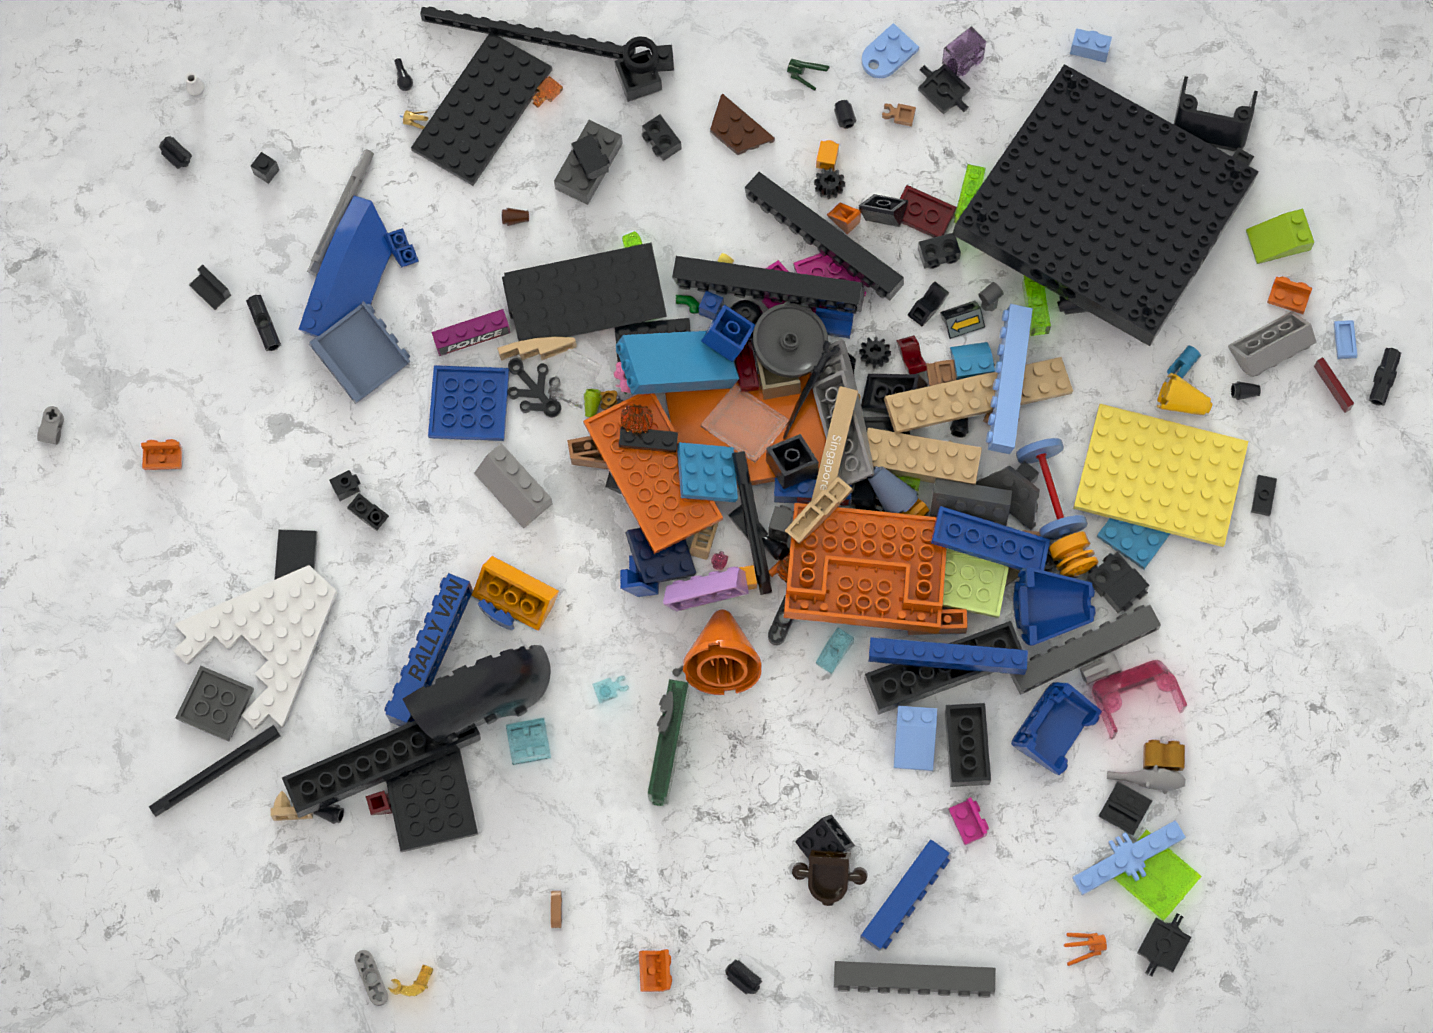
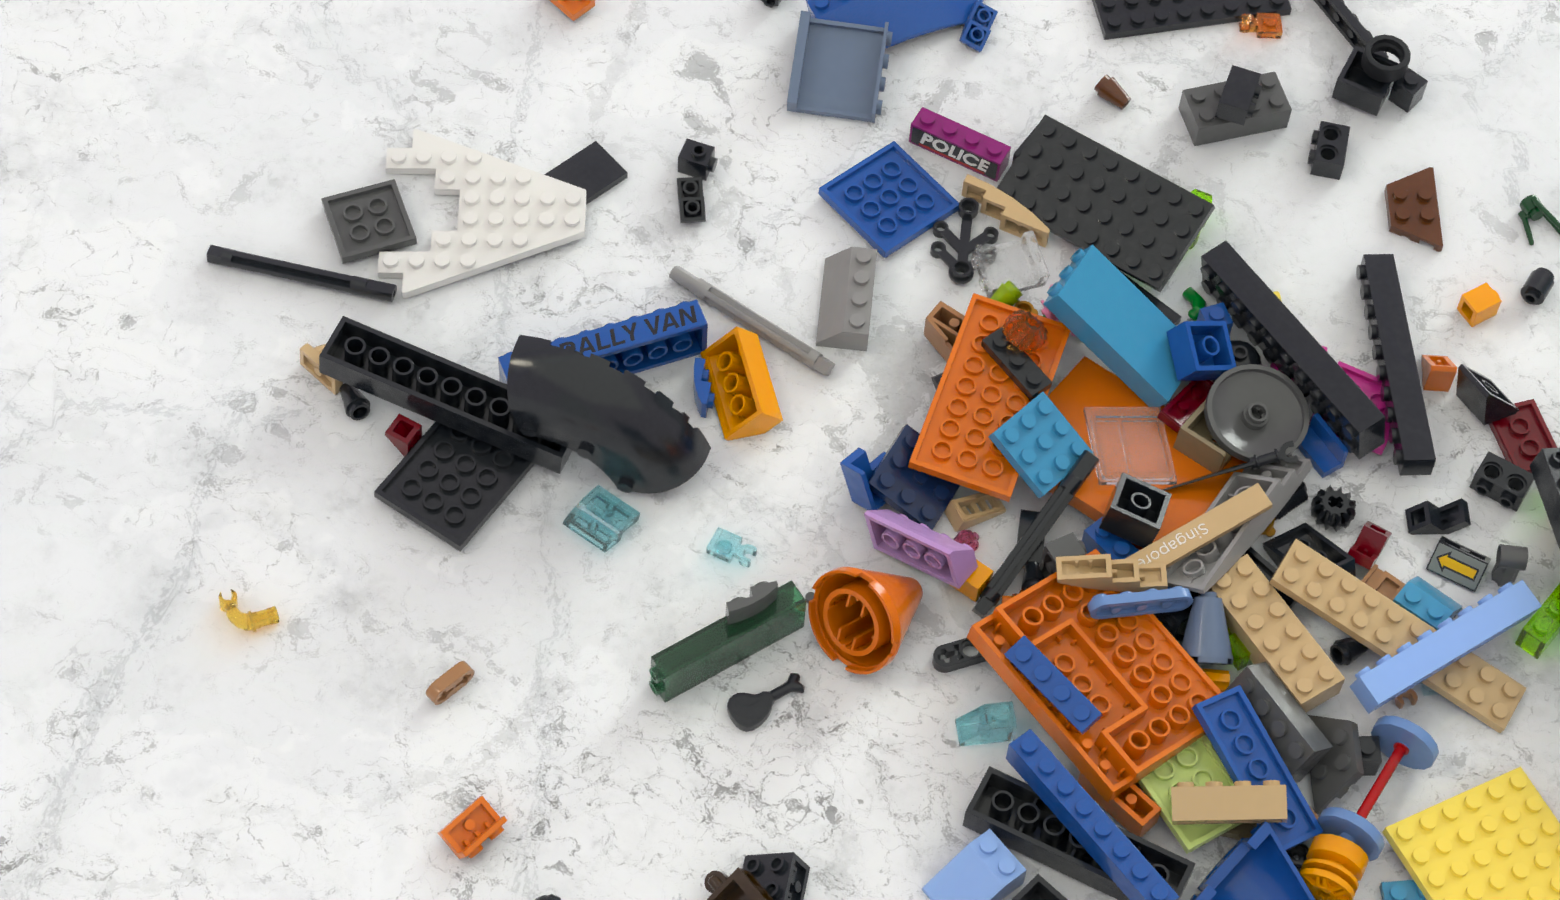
camera: 40 degrees right, 15 degrees down
light grey beam [355,950,388,1006] -> none
black gear [814,167,845,200] -> none
none -> light grey piece [669,266,835,375]
none -> black piece [727,673,805,732]
none -> blue plate [1004,635,1103,735]
none -> medium blue plate [1087,586,1193,619]
none -> tan brick [1171,780,1288,825]

